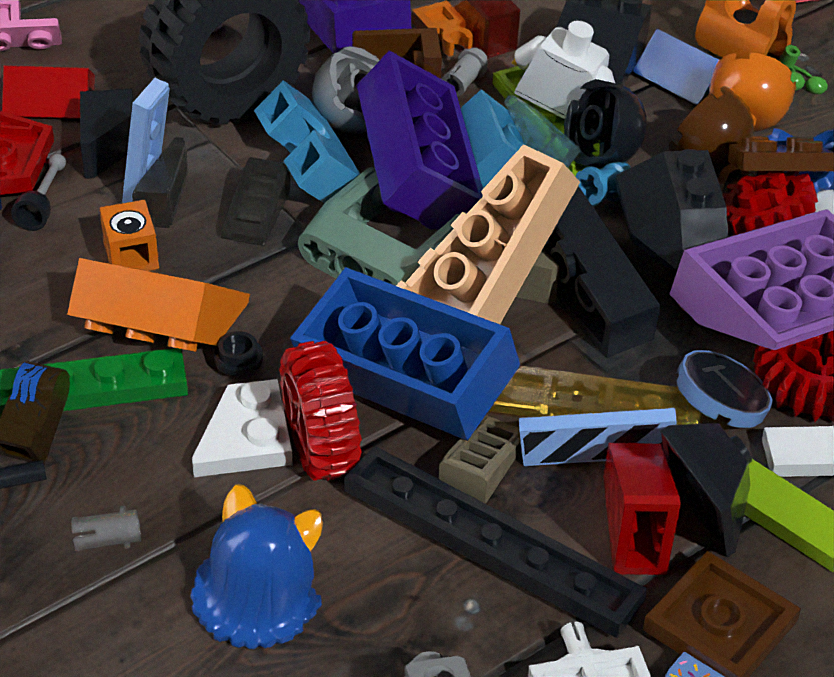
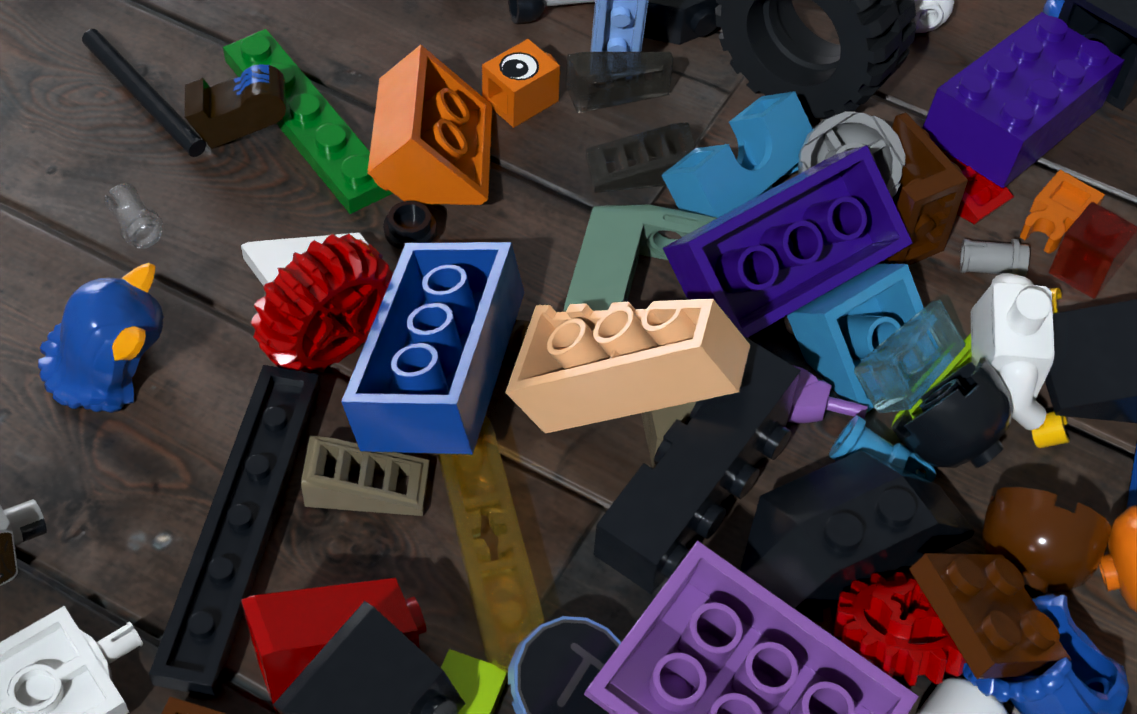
camera: 65 degrees right, 10 degrees up
light blue tile [519,408,677,466] -> none

